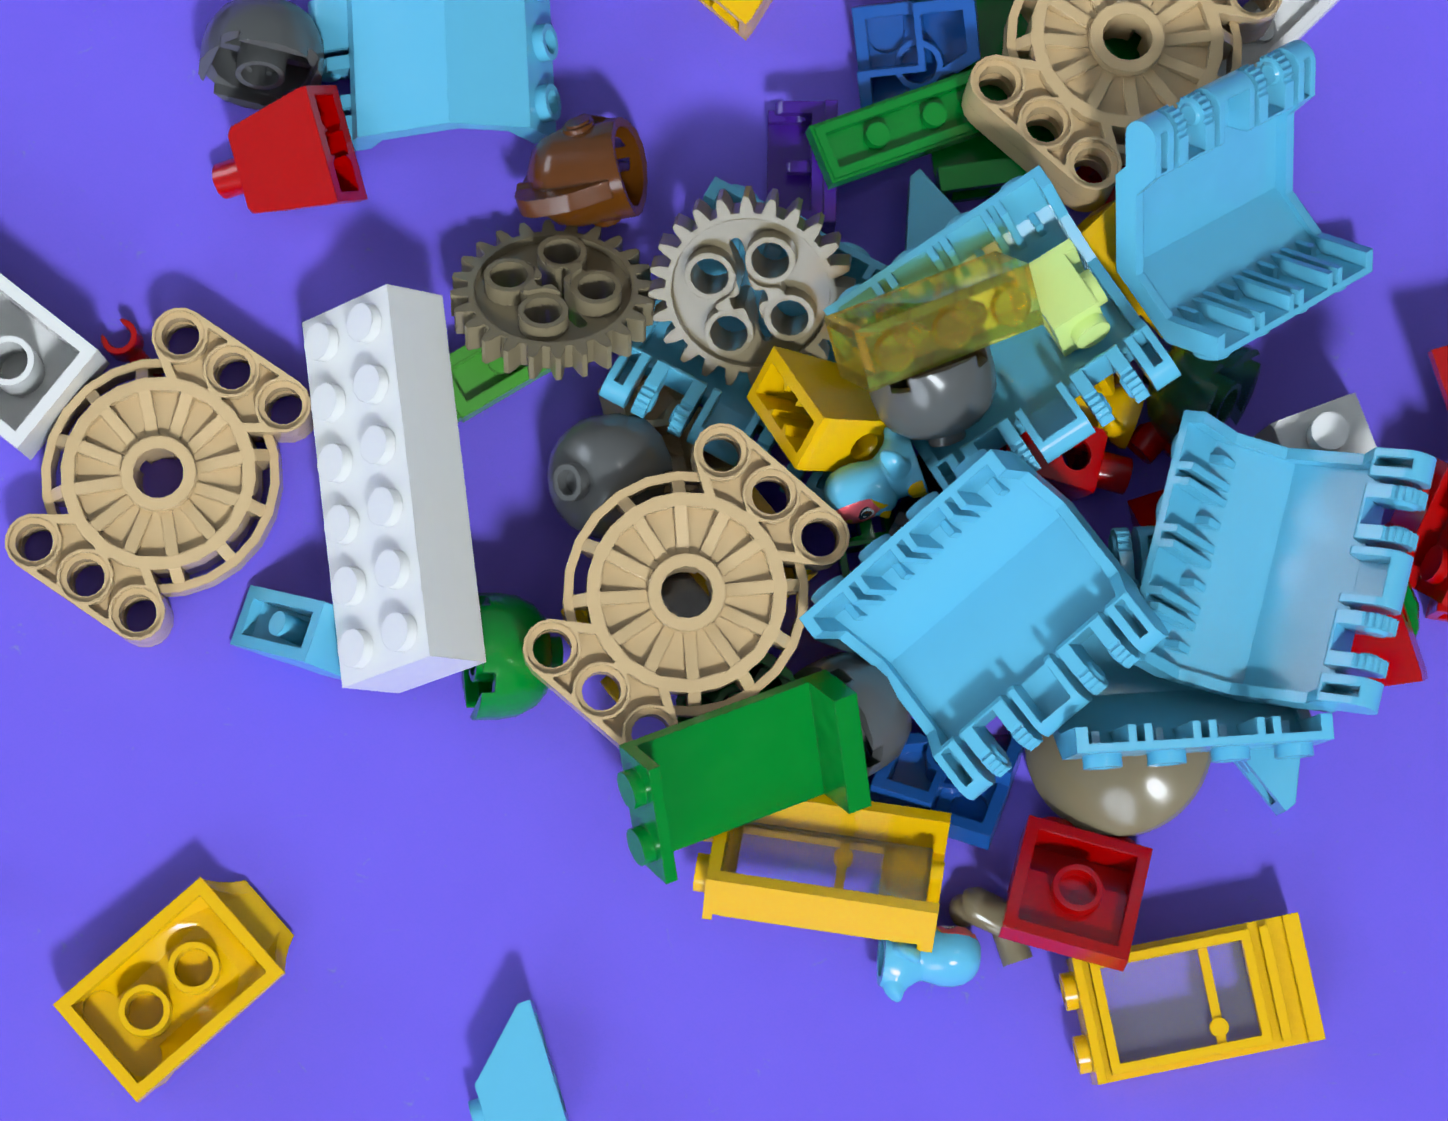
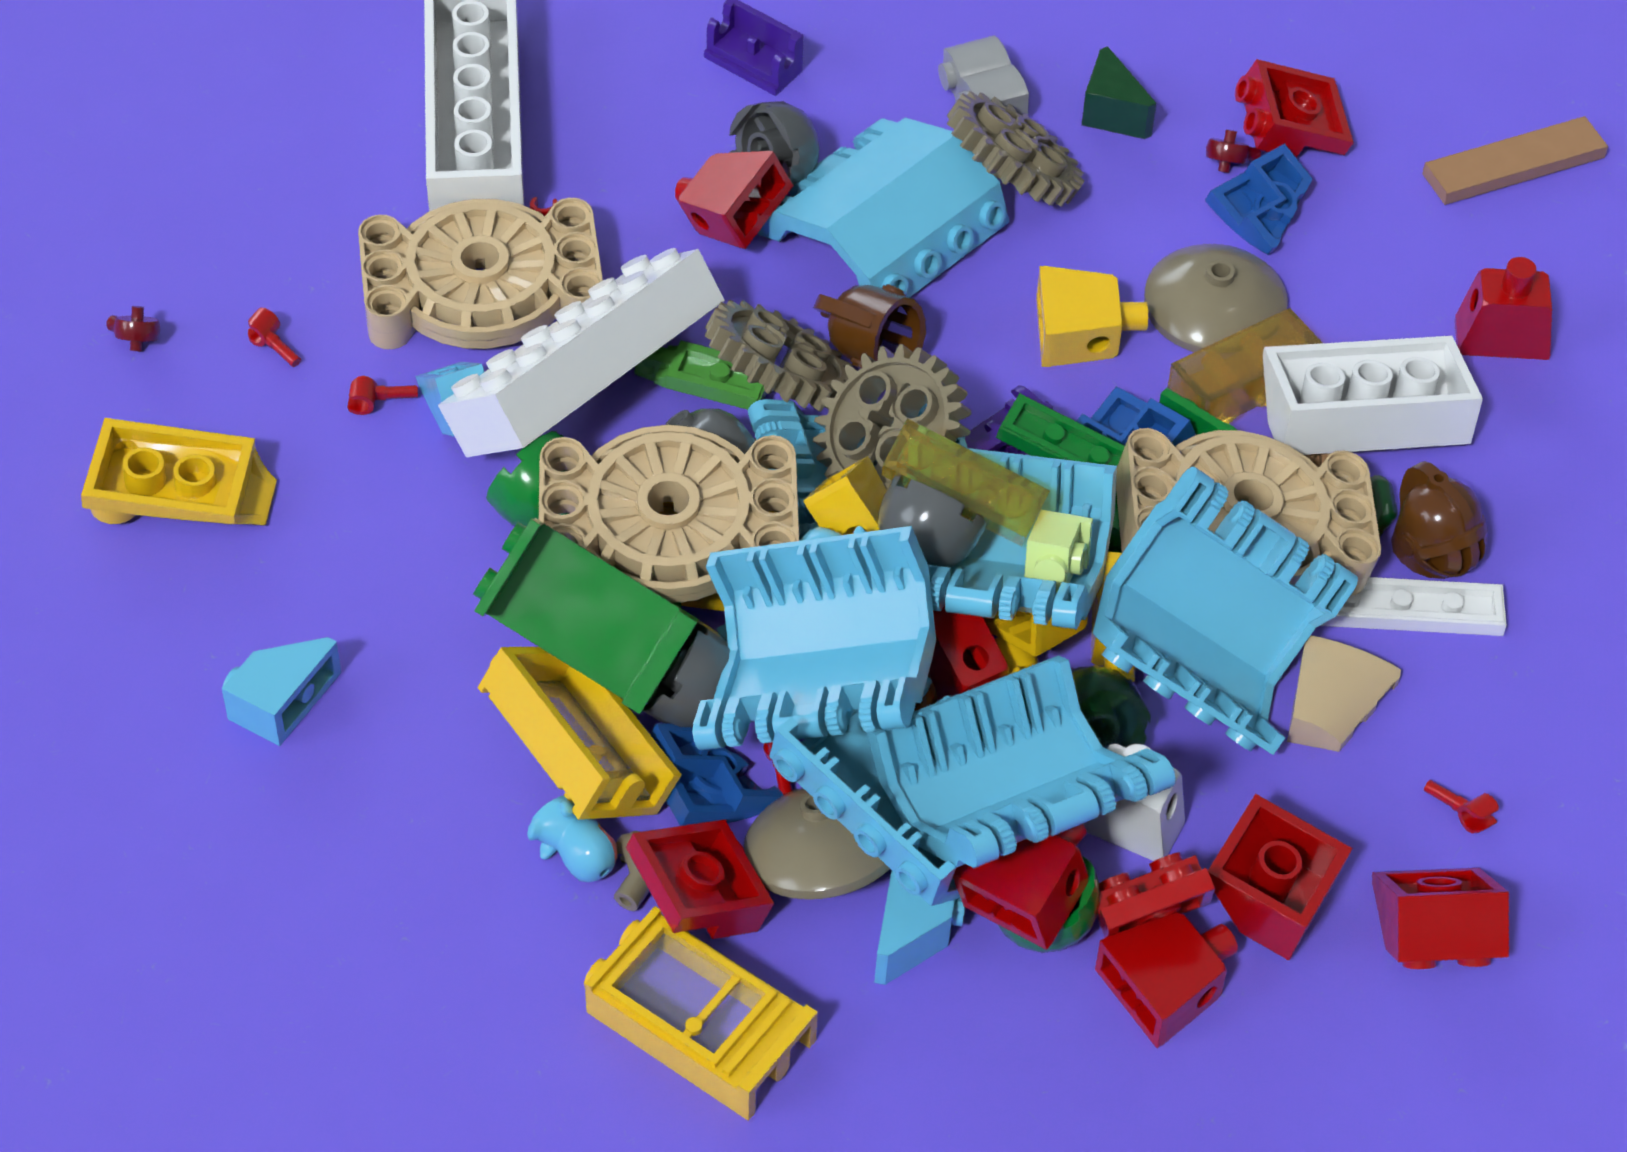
camera: 45 degrees right, 30 degrees down
none -> red hand [248,307,301,367]
none -> red hand [347,376,418,415]
none -> tan slope [1287,635,1401,752]

